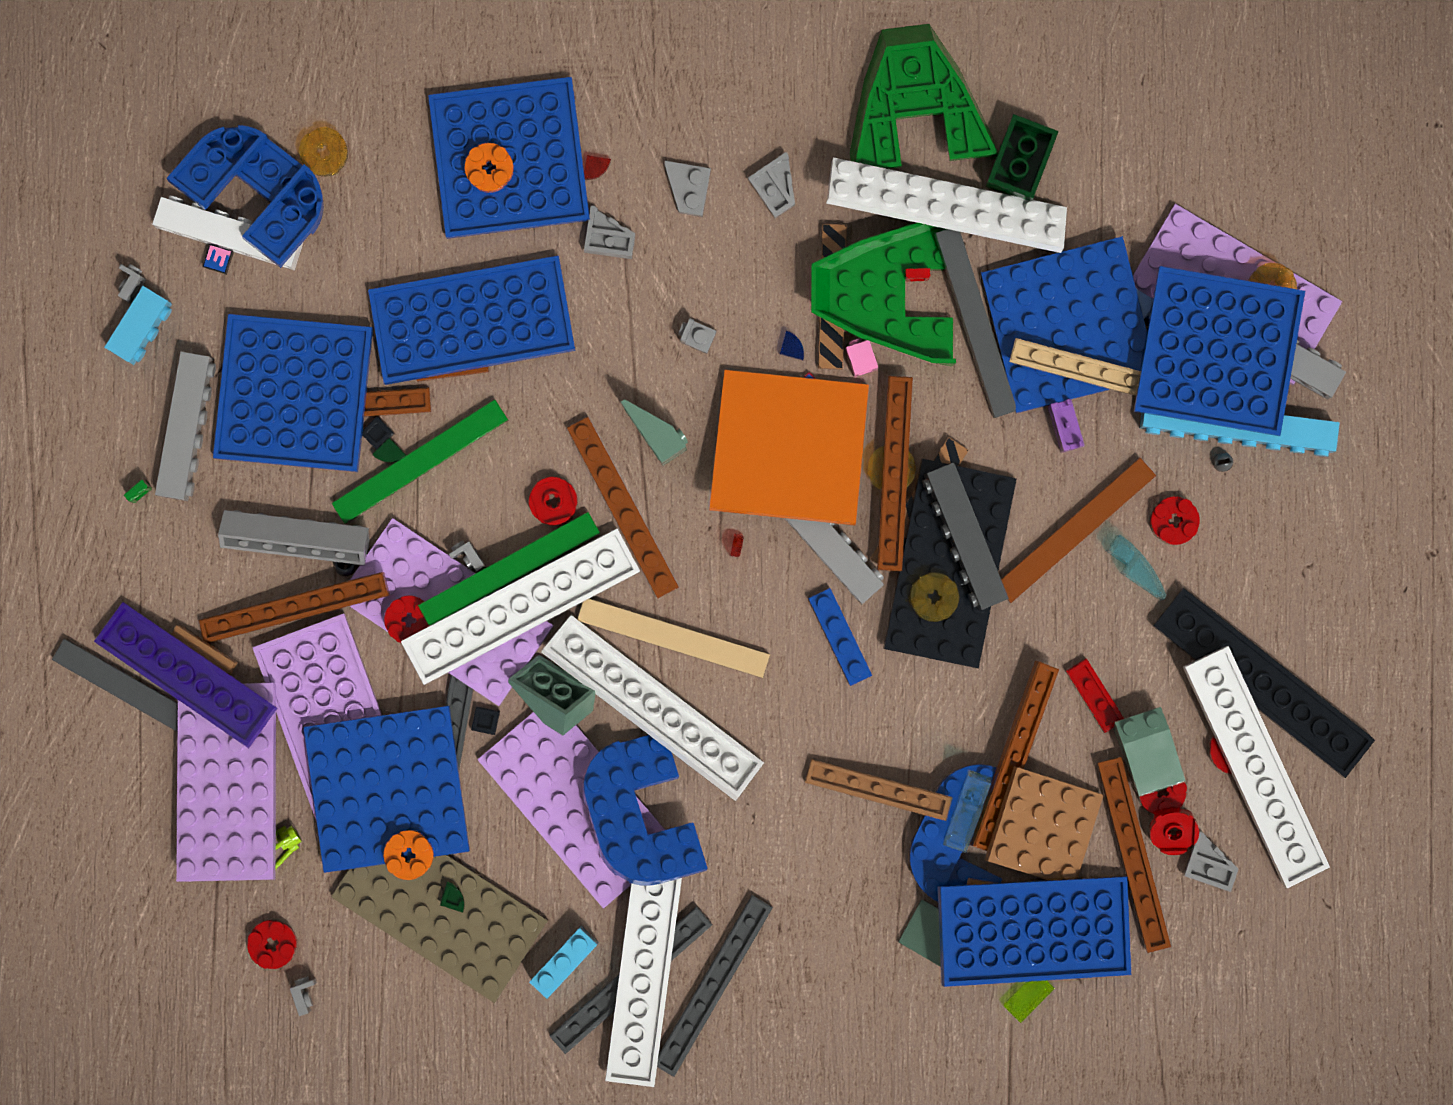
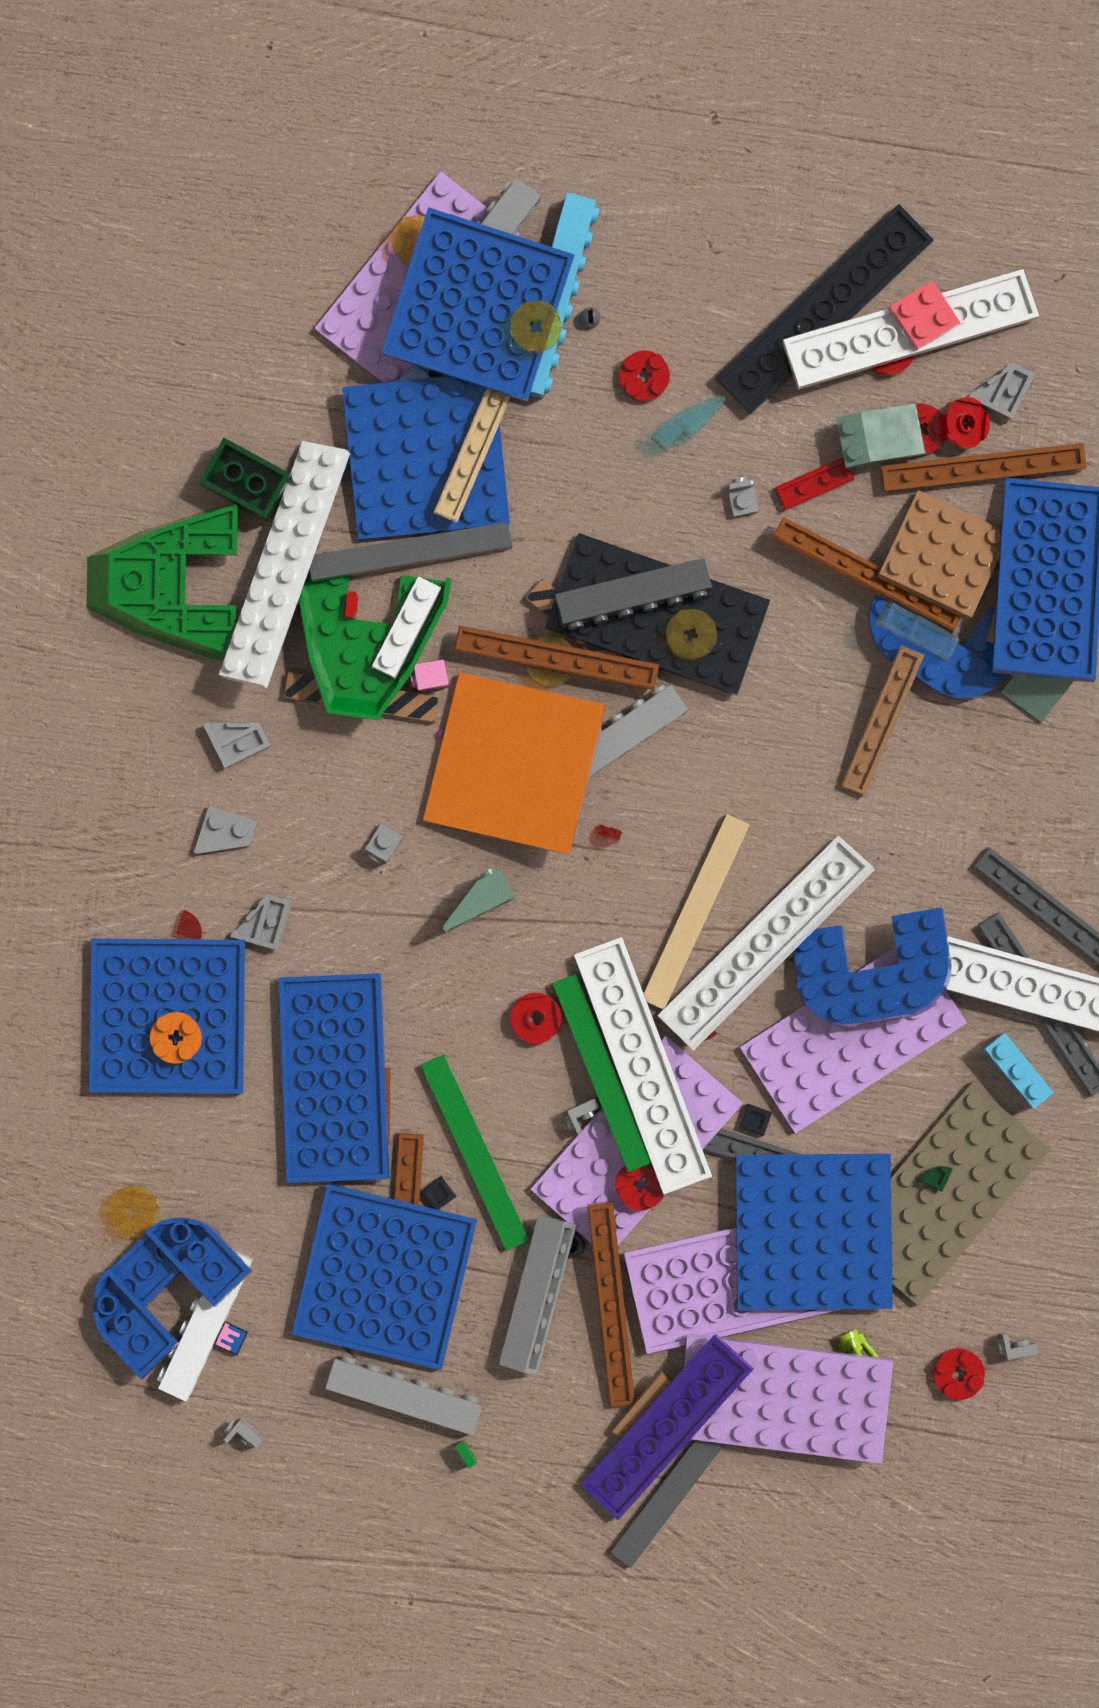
camera: 85 degrees left, 0 degrees up
medium azure brick [104,286,172,365] -> none
dark green tile [372,438,407,462] -> none
orange plate [384,830,434,880] -> none
sand green slope [508,655,596,736] -> none
dark orange plate [567,417,679,599] -> none
clear blue tile [780,331,804,361] -> none
blue plate [808,588,872,686] -> none
dark orange tile [1001,458,1156,603] -> none
medium lavender hinge [1048,399,1085,453] -> none
none -> white plate [372,577,441,679]
none -> clear yellow plate [510,301,561,354]
none -> light grey bracket [727,477,759,518]
none -> coral plate [889,280,960,351]

